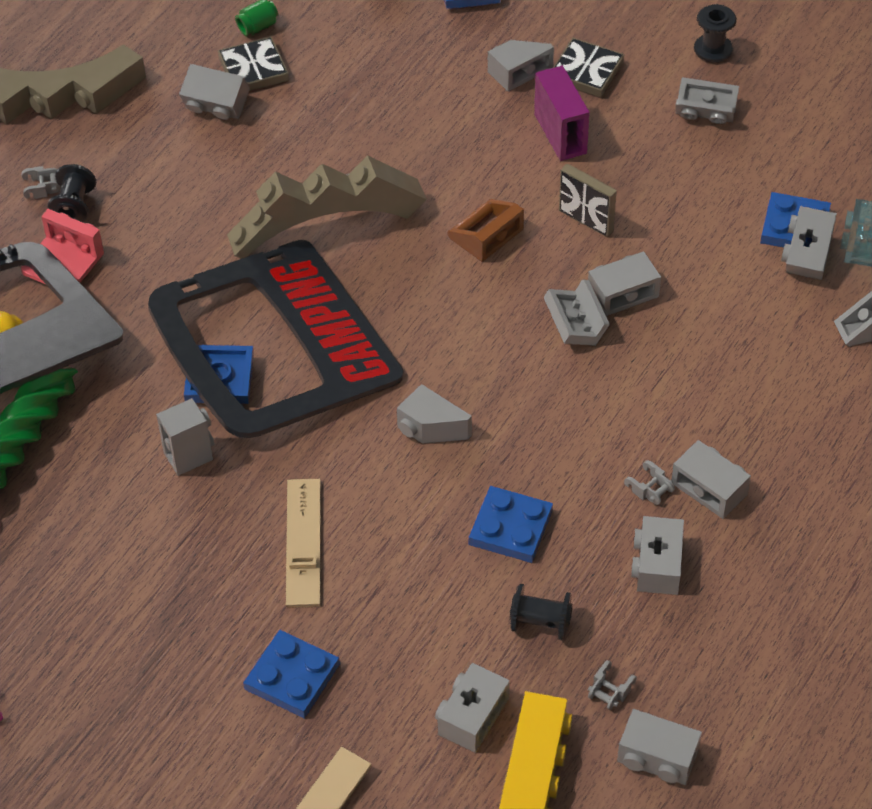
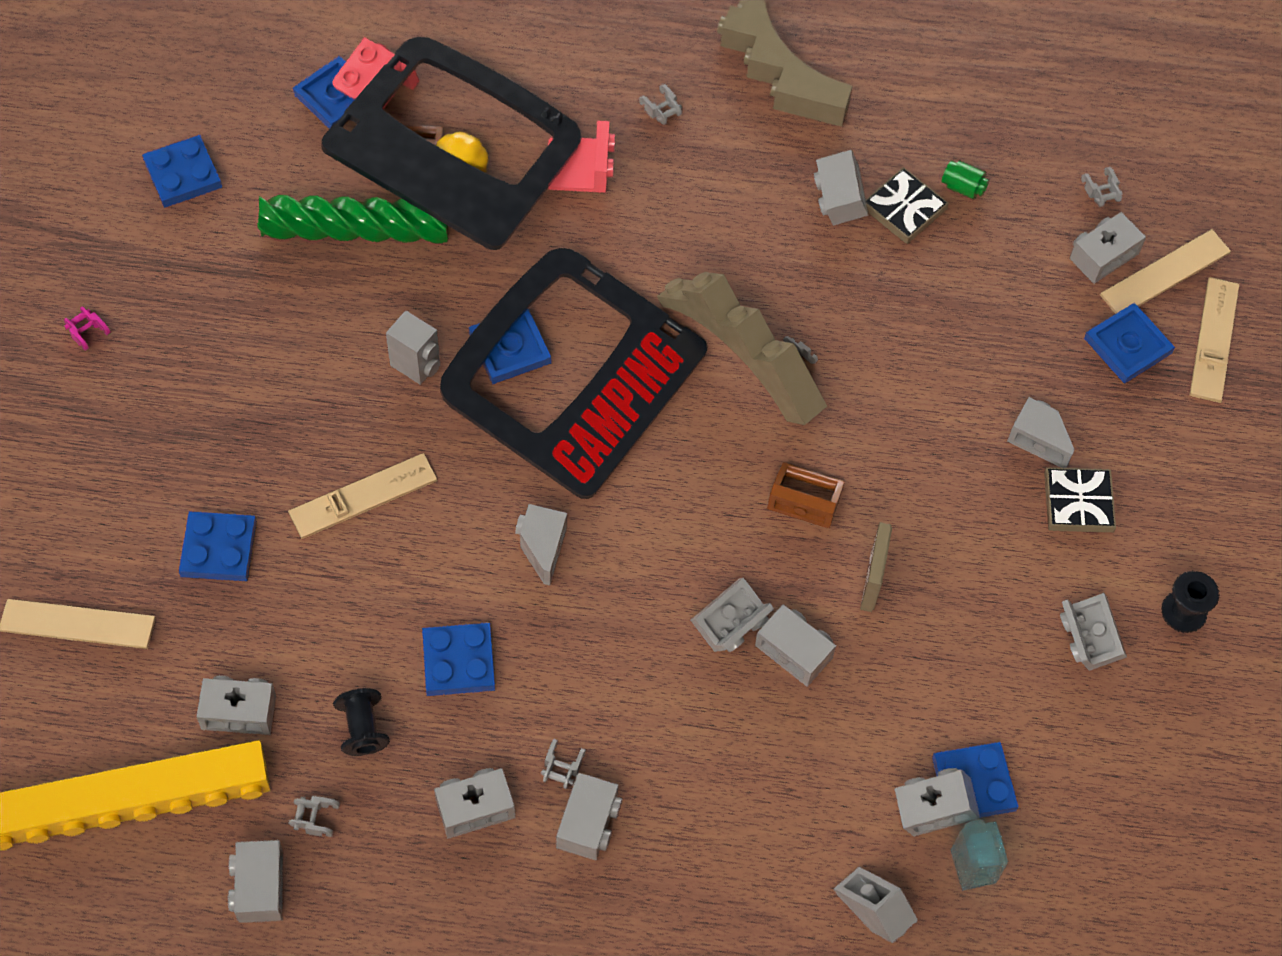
camera: 60 degrees right, 10 degrees up
black hose [47,164,97,222] -> none
magenta brick [534,65,590,161] -> none

